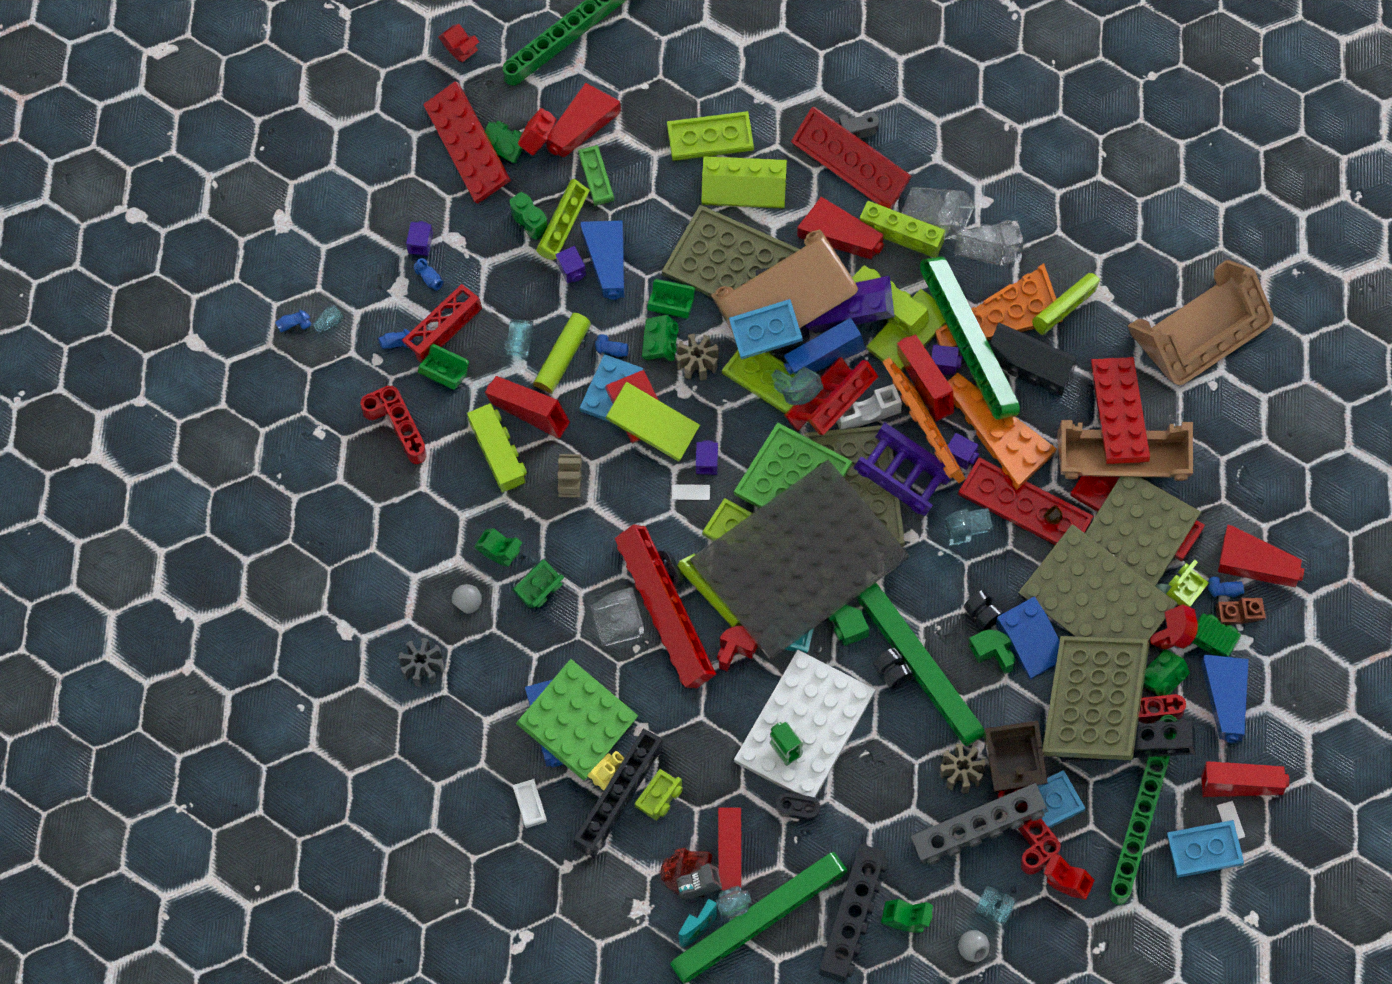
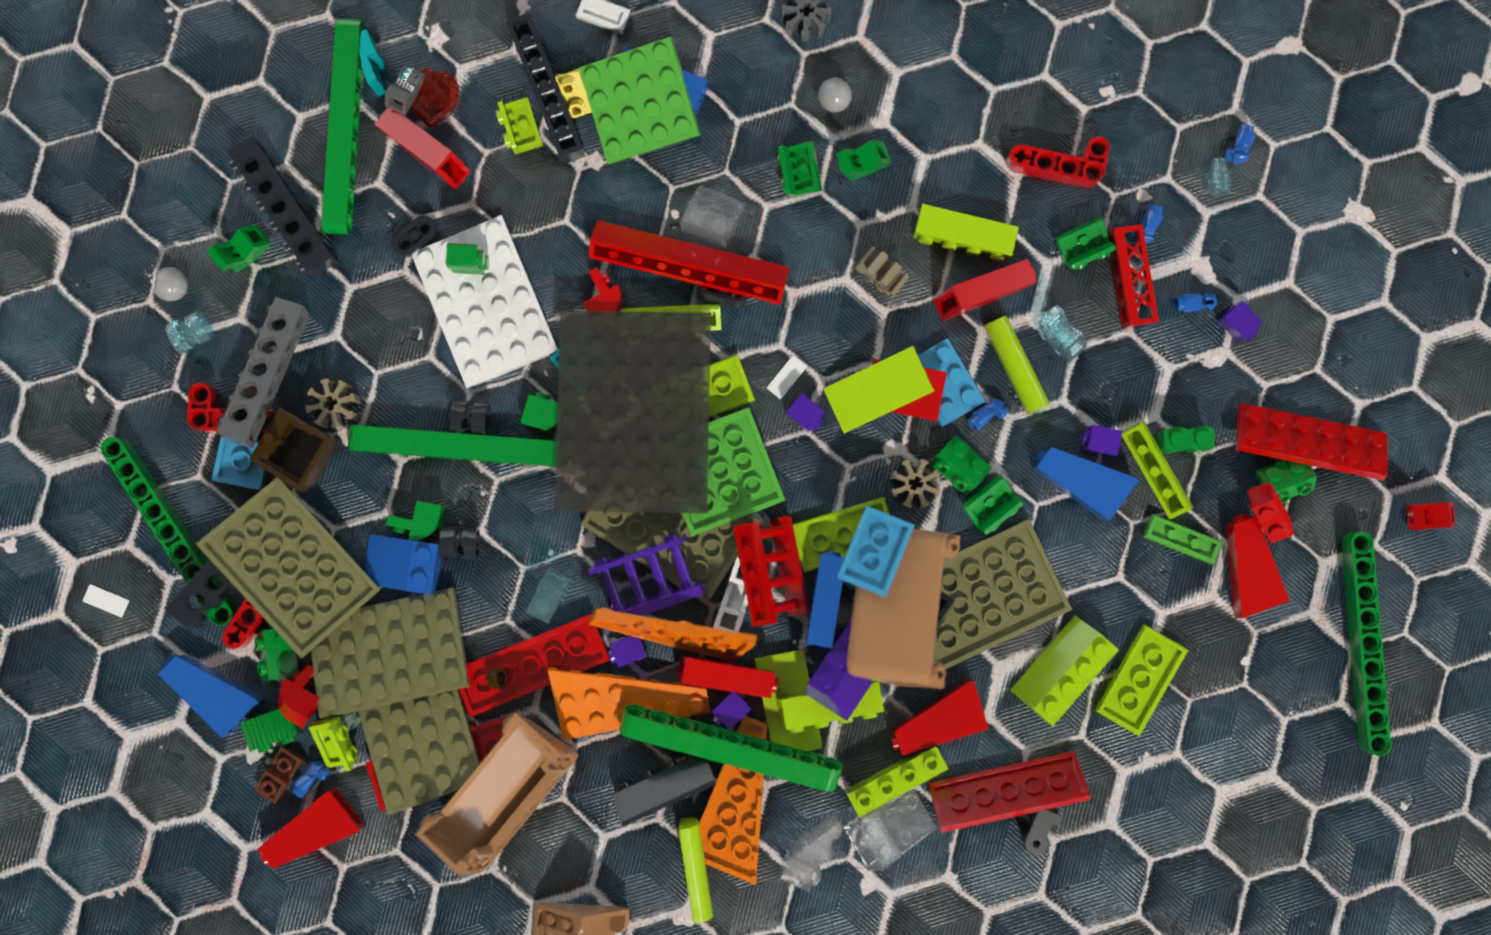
camera: 125 degrees right, 20 degrees up
clear light blue head [716,886,752,919] -> none
clear light blue brick [771,366,824,405] -> none
red brick [1044,854,1095,900] -> none
red plate [1091,357,1150,464] -> none
dark azure plate [1167,820,1244,878] -> none
red slope [1201,761,1289,797] -> none

